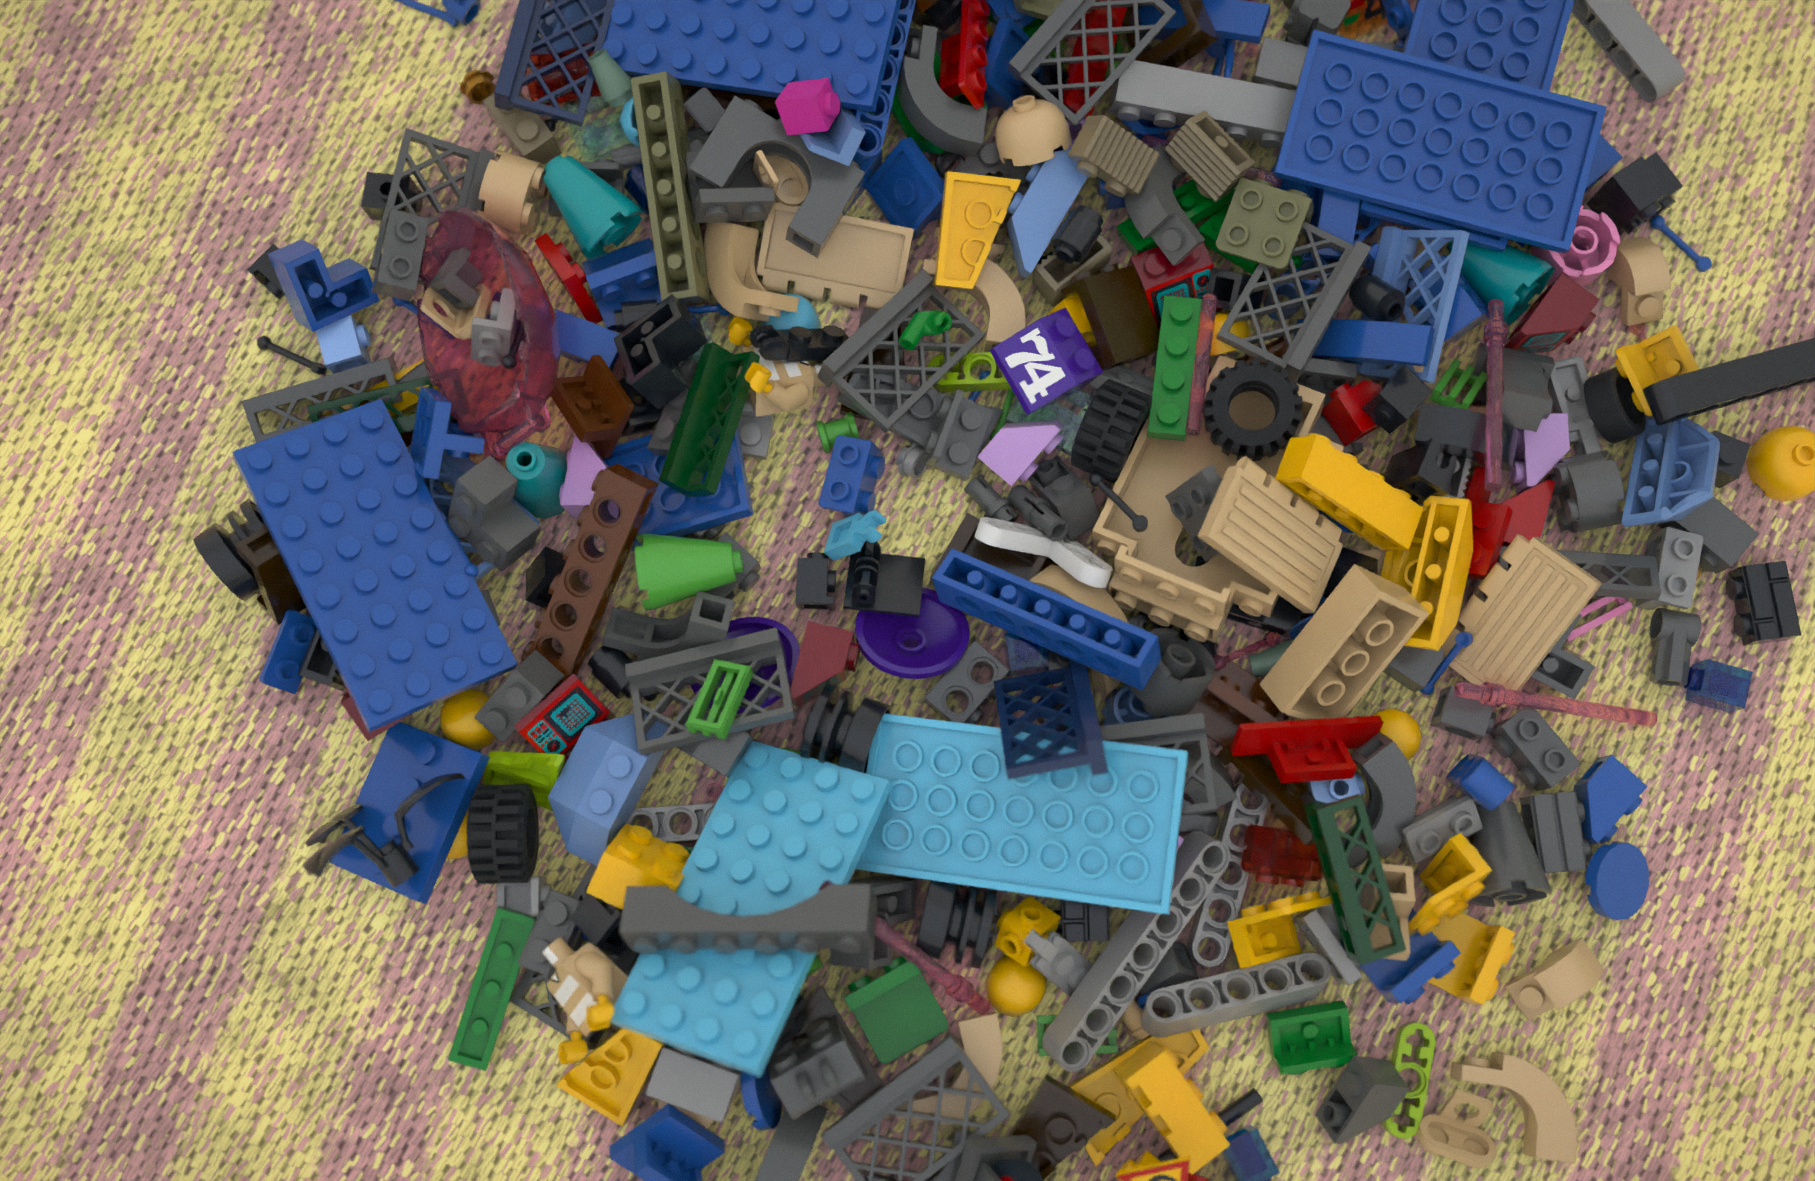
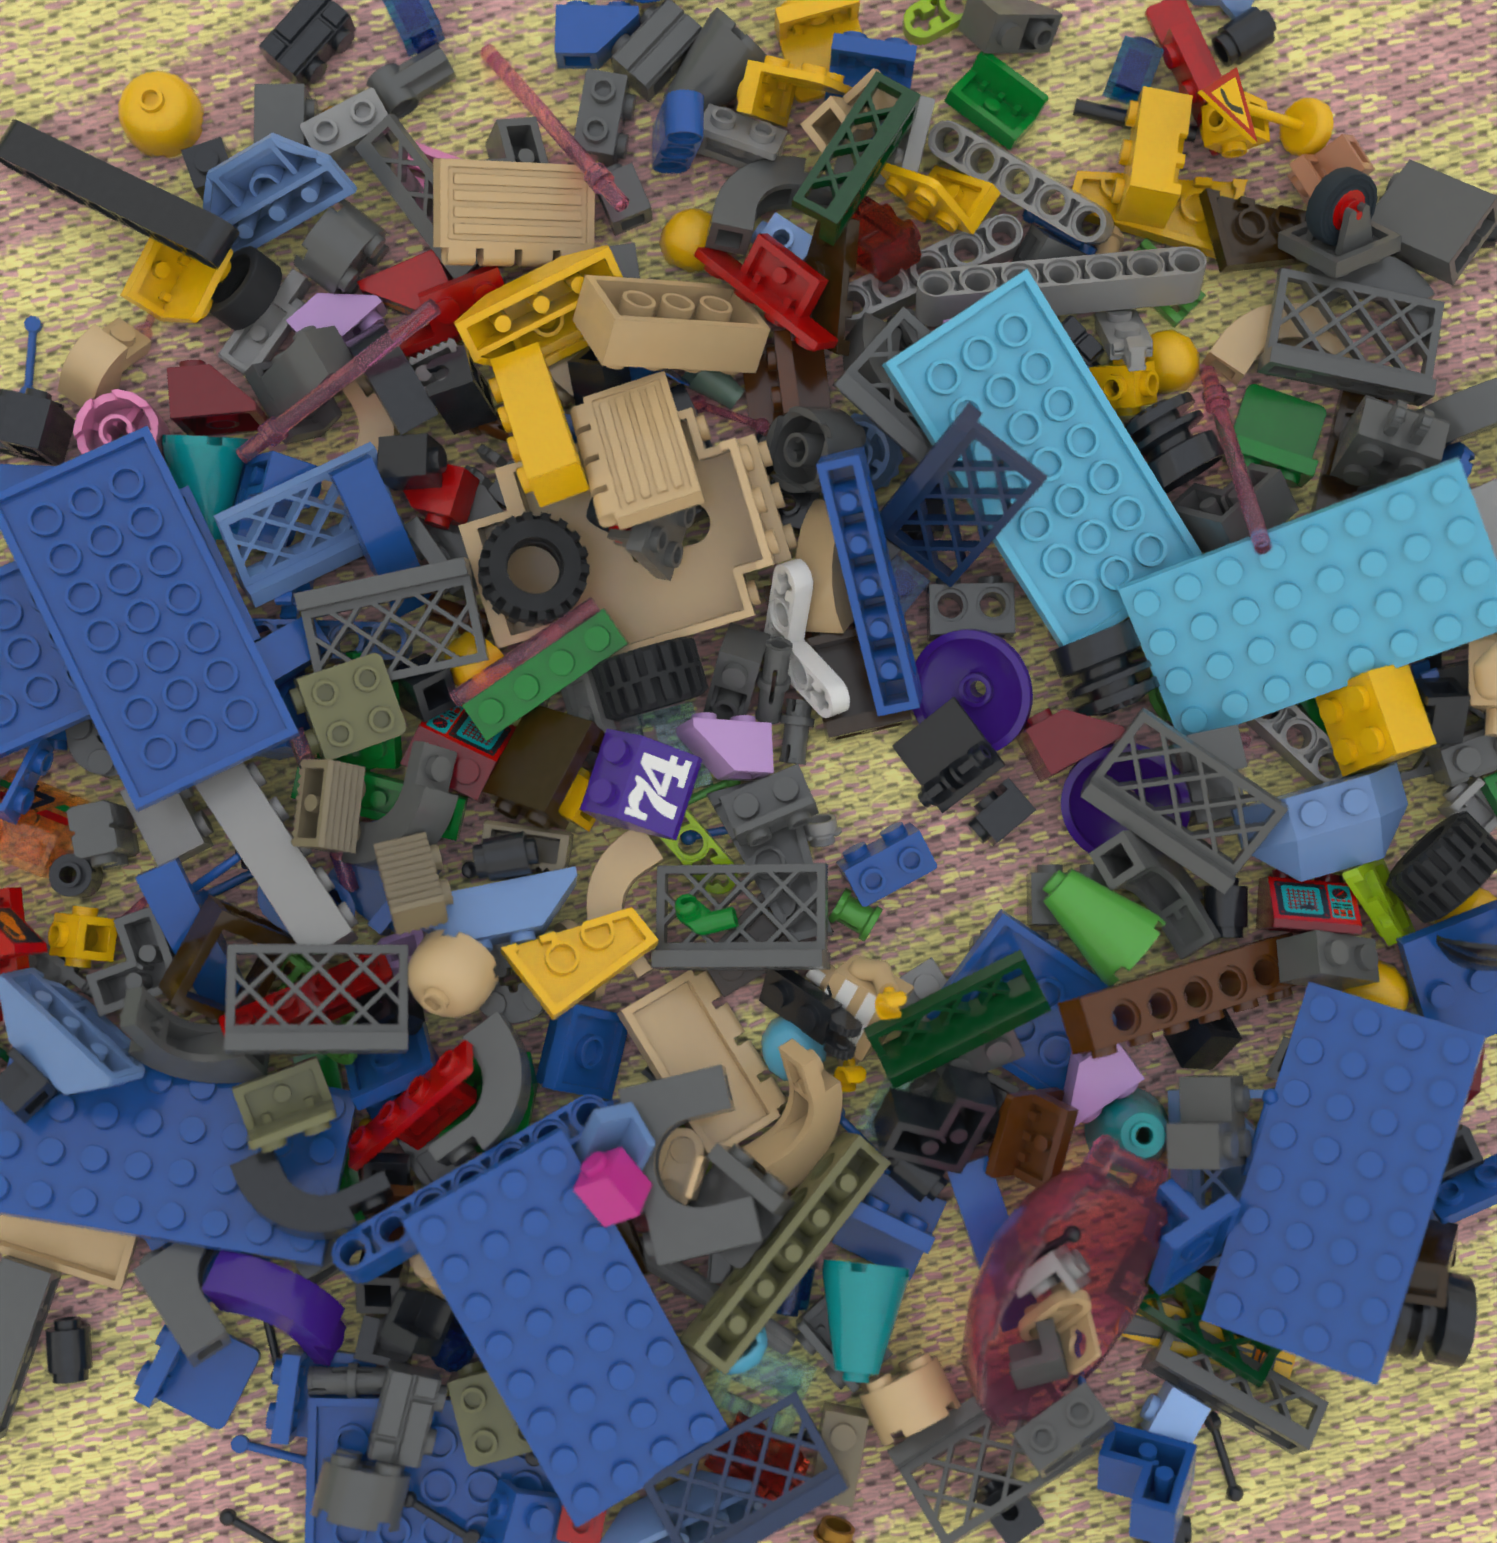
camera: 130 degrees left, 5 degrees up
red wing [534,232,603,324] -> none
sand green cone [587,49,633,108] -> none
dark grey arch [619,884,878,954] -> none
dark grey slope [684,87,726,134] -> none
bright green tile [686,659,753,740] -> none
medium azure plate [824,510,887,561] -> none
black hinge [936,151,965,179] -> none
black hinge [1089,472,1148,532] -> none
black brick [1349,275,1405,322] -> none
blue hinge [1420,631,1473,695] -> none
bright green tile [1429,359,1489,410] -> none

